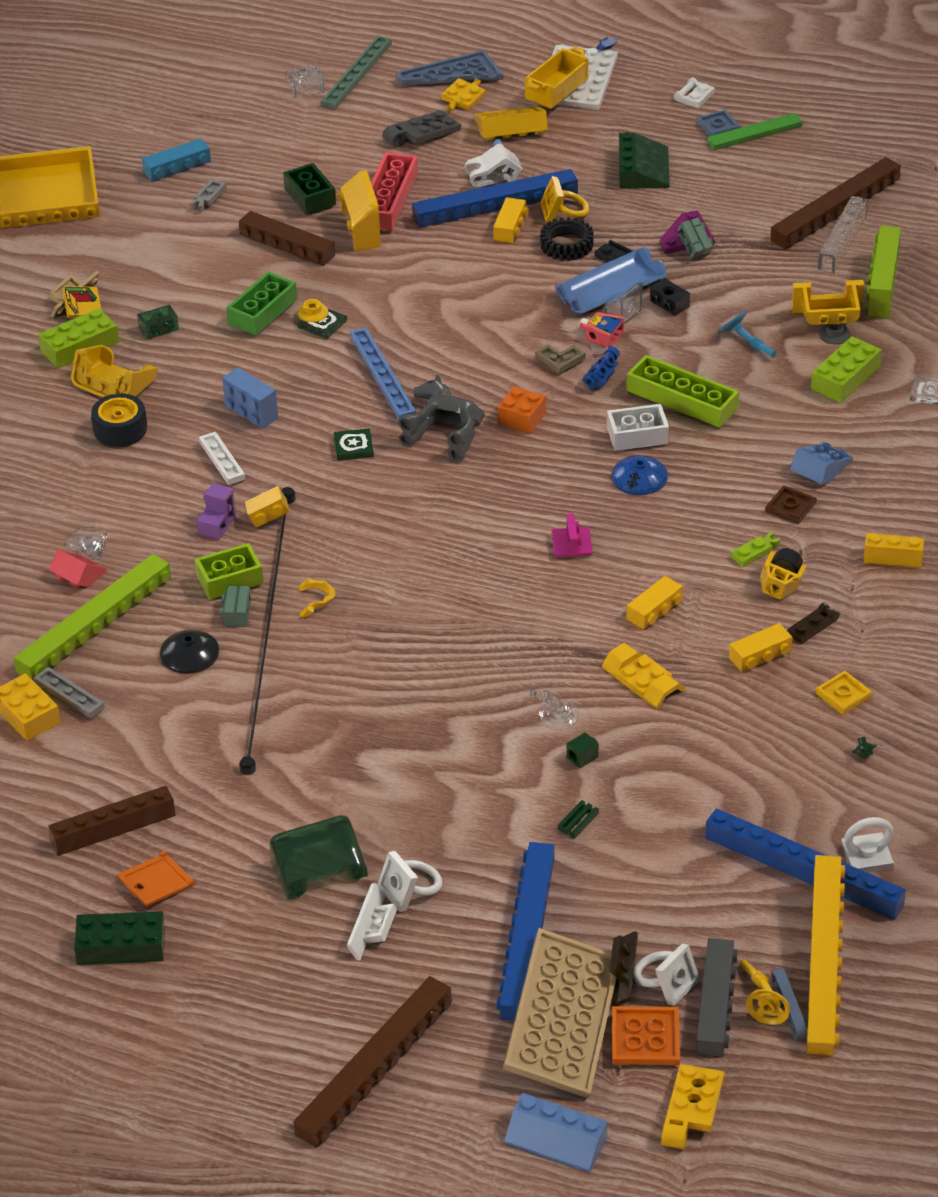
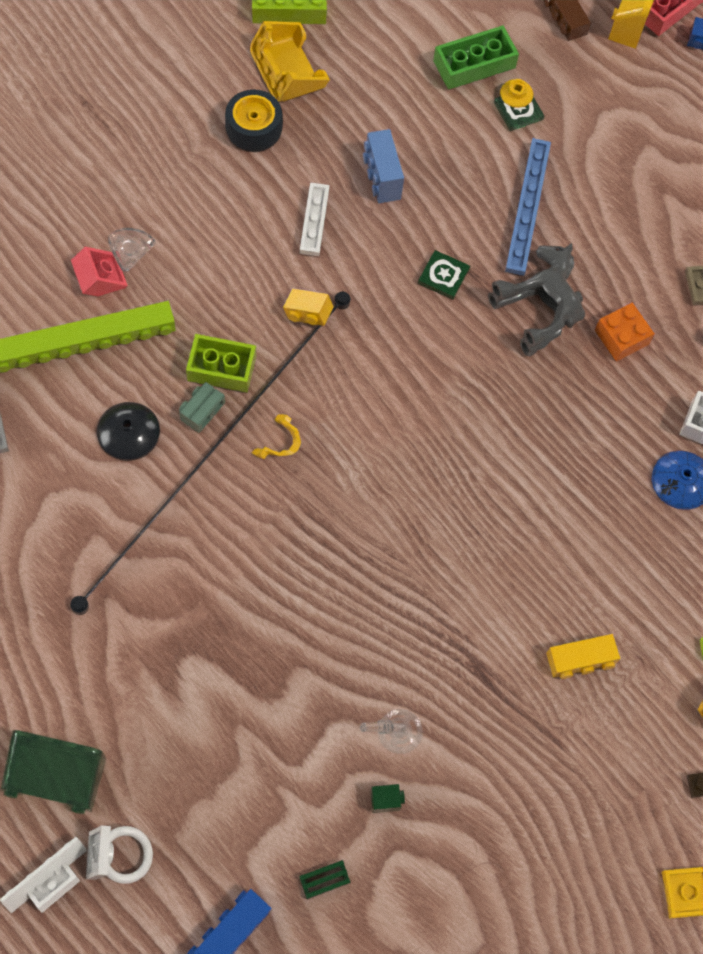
camera: 25 degrees right, 25 degrees up
clear green brick [137,305,179,340] -> none
medium lavender brick [196,483,236,540] -> none
dark pink bracket [551,514,593,557] -> none
yellow piece [602,643,686,709] -> none
yellow brick [729,623,793,672] -> none

